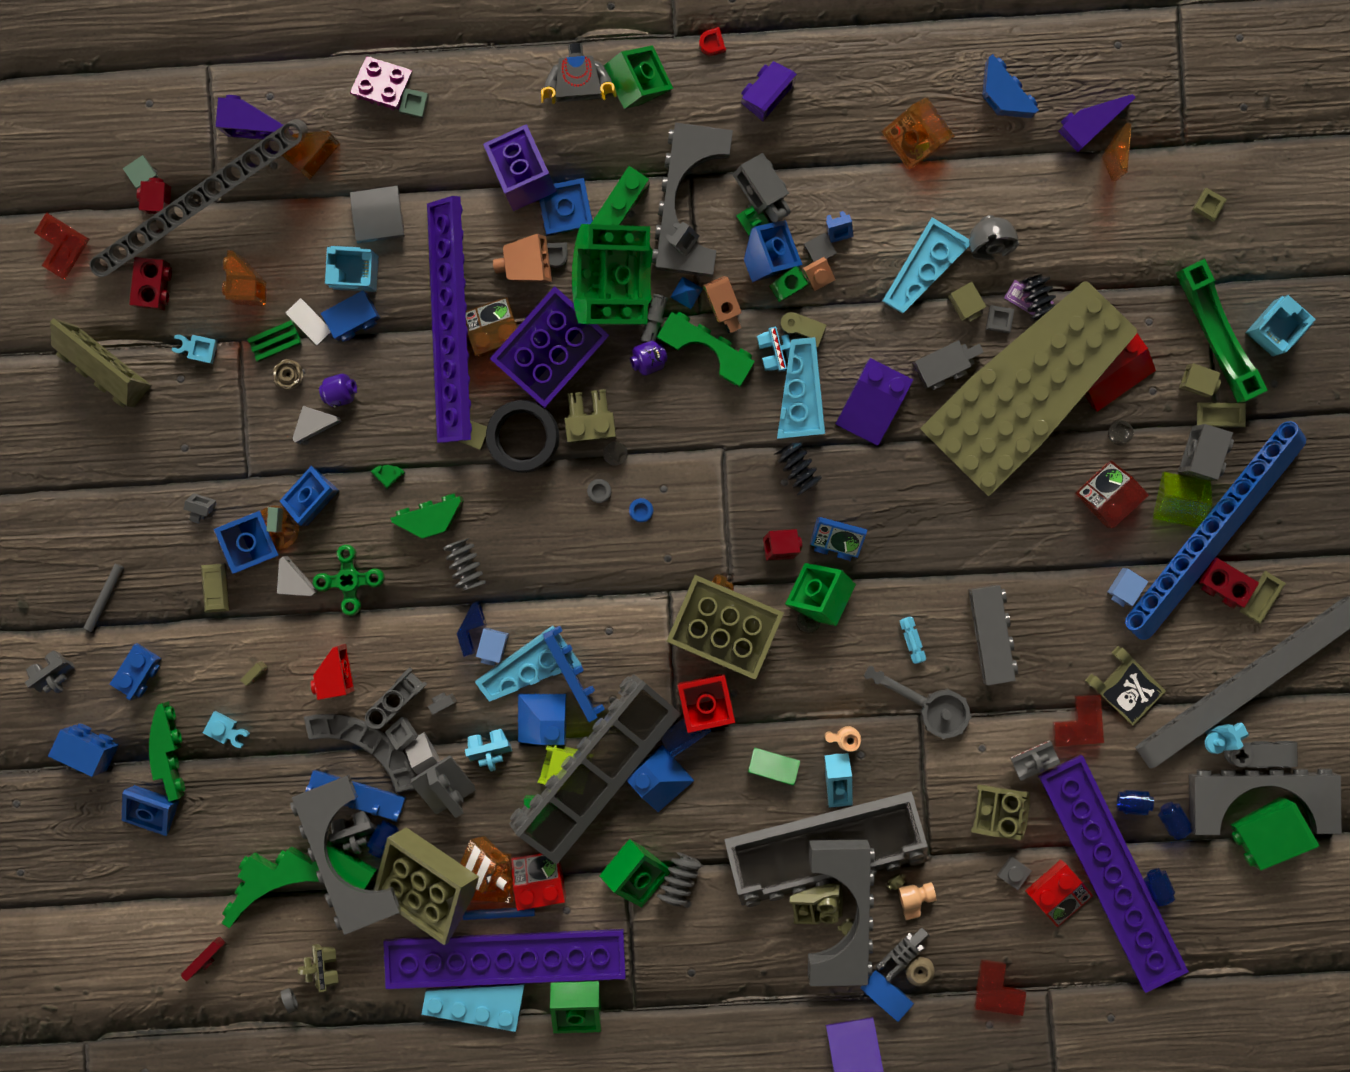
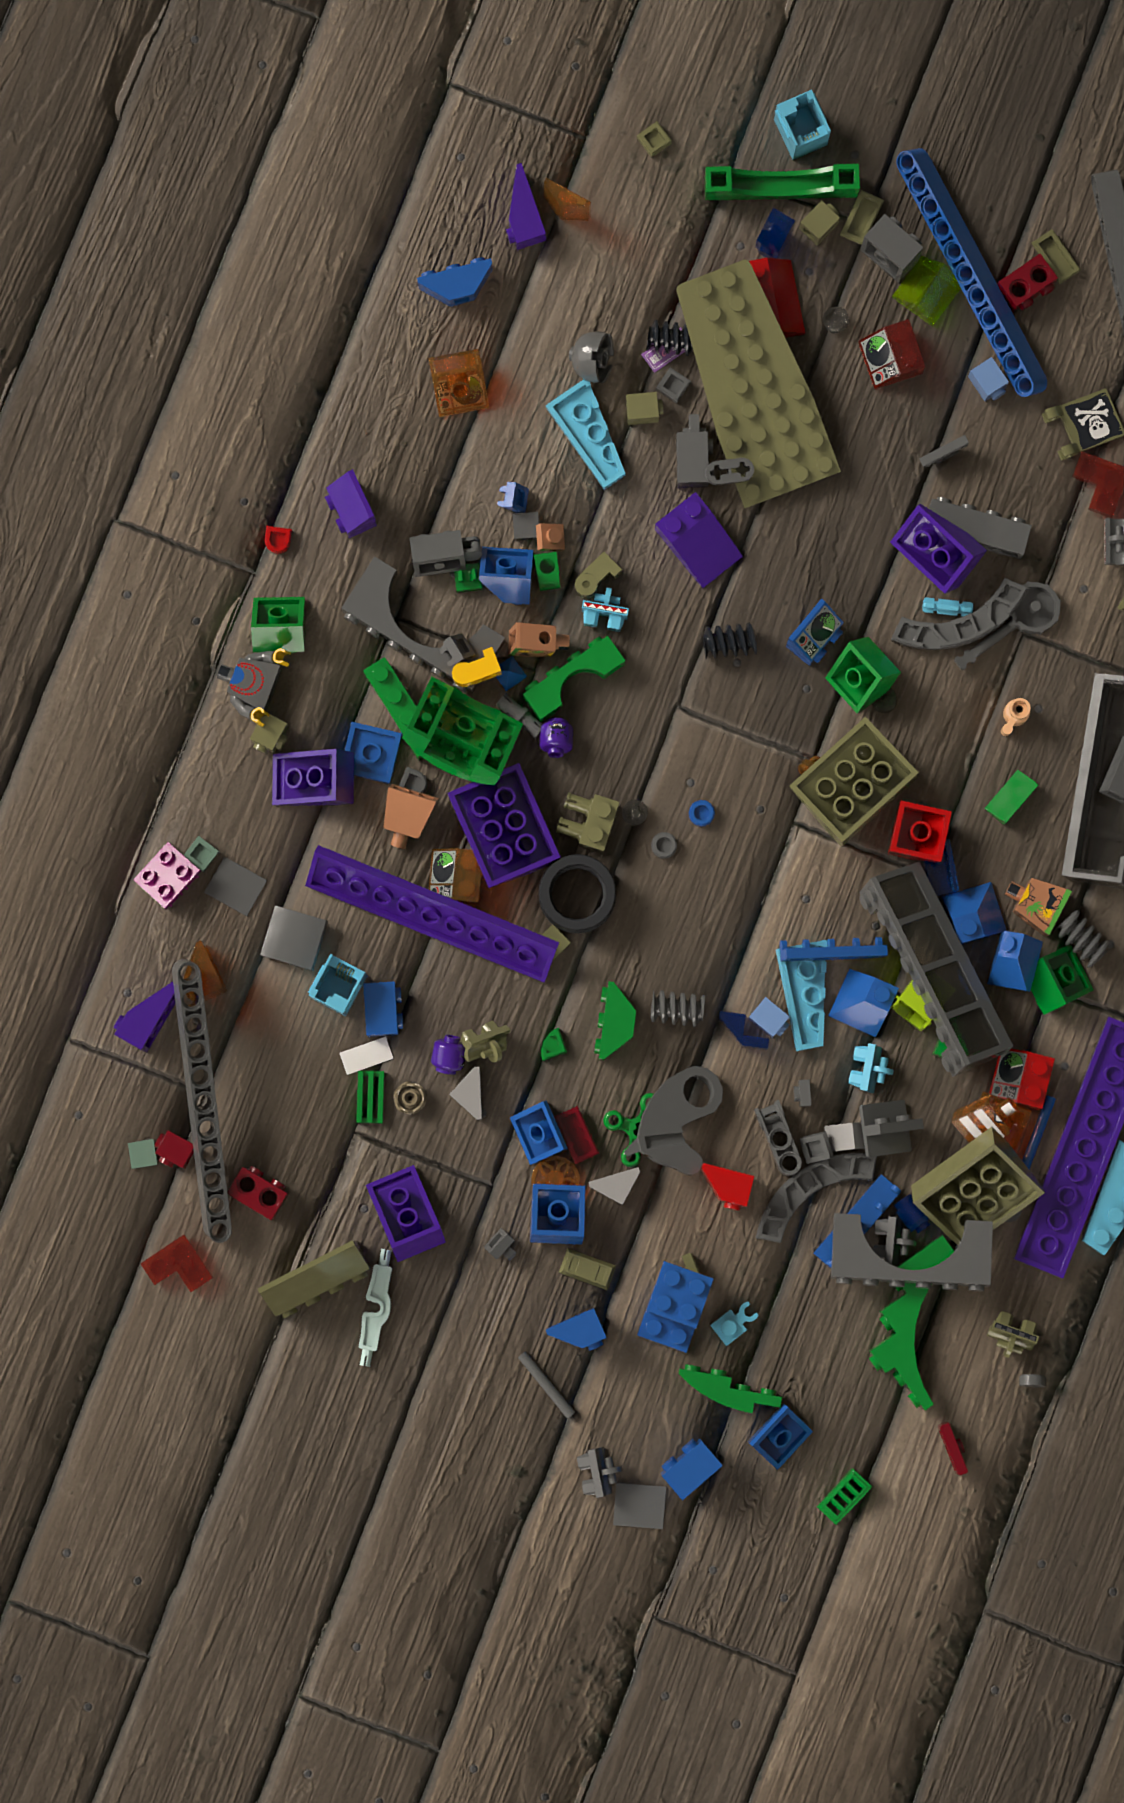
camera: 65 degrees left, 5 degrees down
blue bracket [110,643,161,701] -> none
medium azure plate [172,335,218,364] -> none
clear orange slope [222,250,266,306] -> none
sand green tile [267,507,283,532] -> none
dark red brick [763,529,802,561] -> none
medium azure wing [777,337,825,439] -> none
medium azure slope [825,753,853,808] -> none
none -> dark grey window [204,857,267,916]
none -> olive brick [250,715,289,755]
none -> light aqua piece [359,1249,392,1367]
none -> dark purple slope [366,1165,446,1262]
none -> yellow leg [452,647,502,687]
none -> olive hips [461,1021,510,1063]
none -> blue slope [546,1308,607,1351]
none -> dark red plate [554,1106,599,1164]
none -> dark grey window [613,1483,666,1529]
none -> dark grey animal [624,1066,723,1176]
none -> blue bracket [637,1261,713,1353]
none -> dark grey beam [705,458,754,485]
none -> clear blue slope [755,208,796,258]
none -> green slope [816,1468,872,1525]
none -> dark purple slope [890,504,987,594]
none -> dark grey tile [891,578,1028,650]
none -> dark grey tile [919,435,969,467]
none -> blue slope [987,931,1043,992]
none -> nougat torso [1005,878,1072,937]

